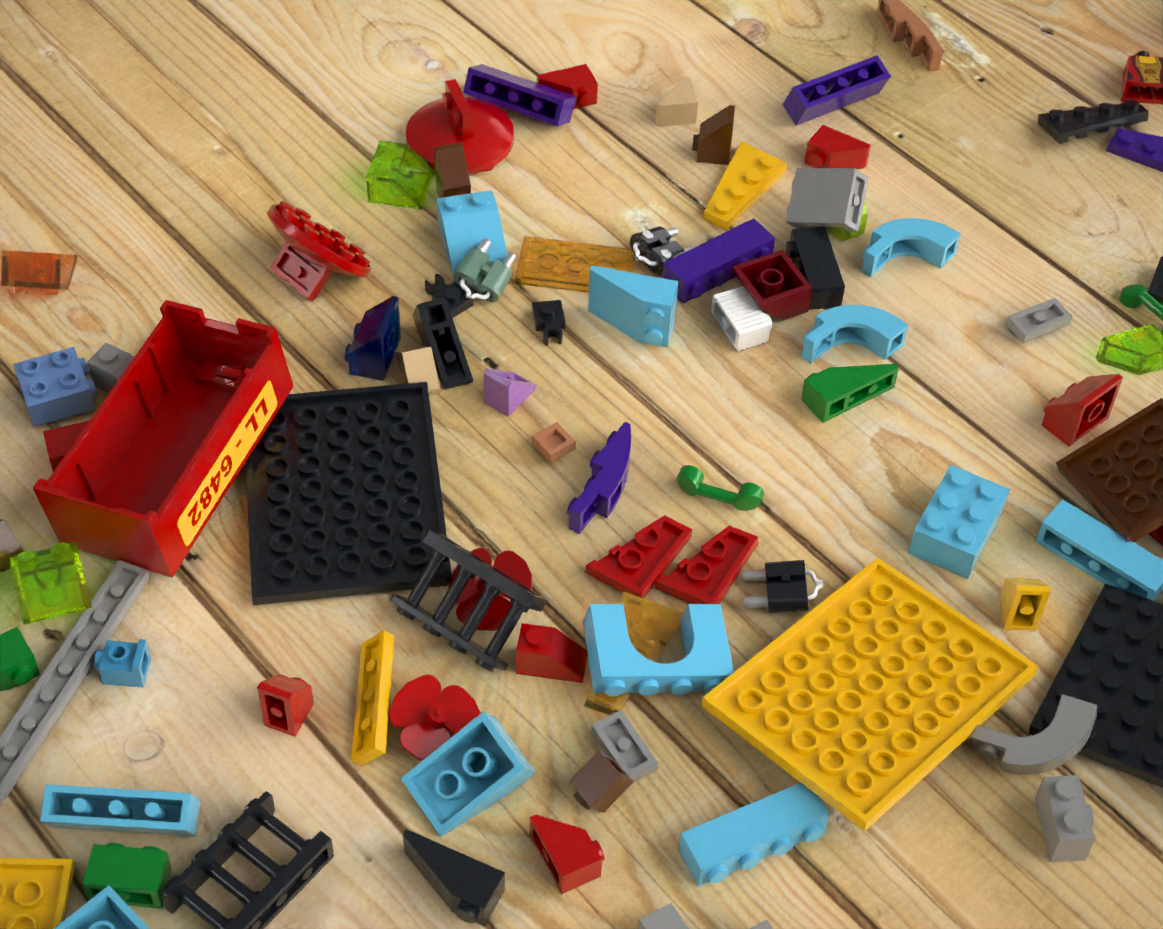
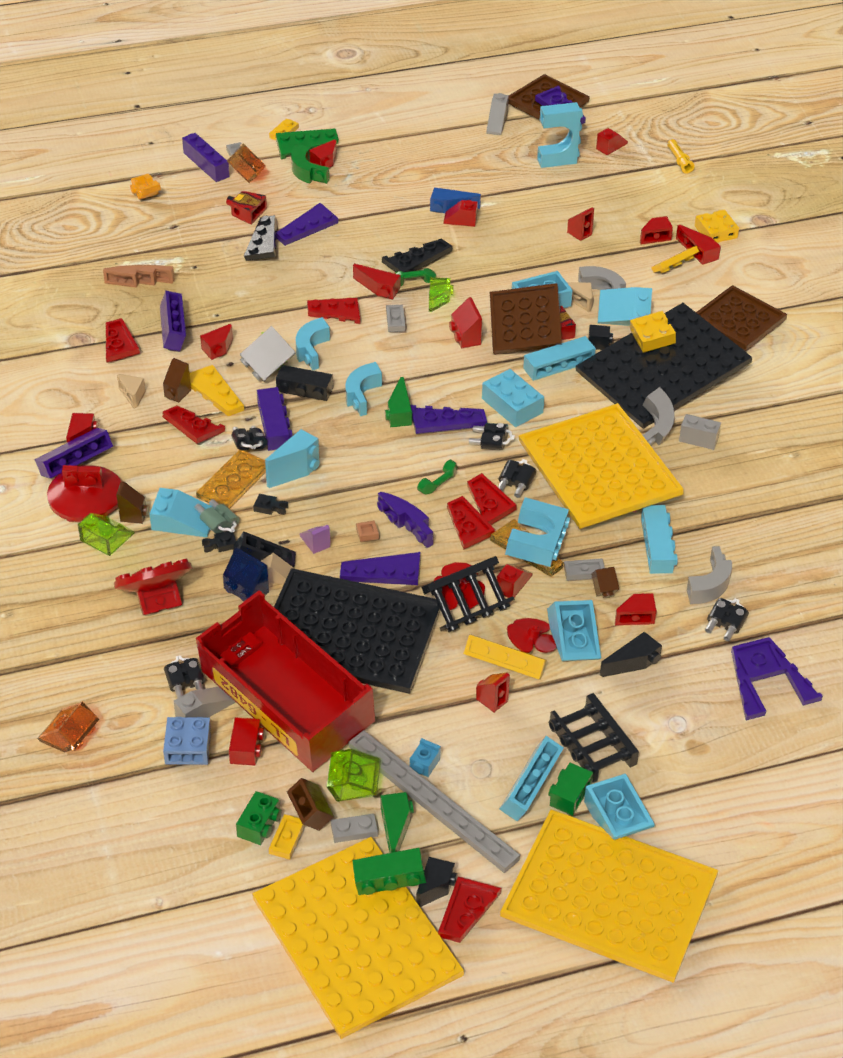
camera: 65 degrees left, 5 degrees down
white brick [711,286,772,352] -> none
dark red slope [732,250,812,320] -> none
yellow slope [1000,577,1051,631] -> none
none -> red wing [106,318,140,363]
none -> red wing [162,405,225,444]
none -> red wing [307,297,360,324]
none -> dark purple wing [340,552,420,585]
none -> red slope [353,263,401,300]
none -> dark purple wing [410,405,487,434]
none -> black piece [469,423,515,450]

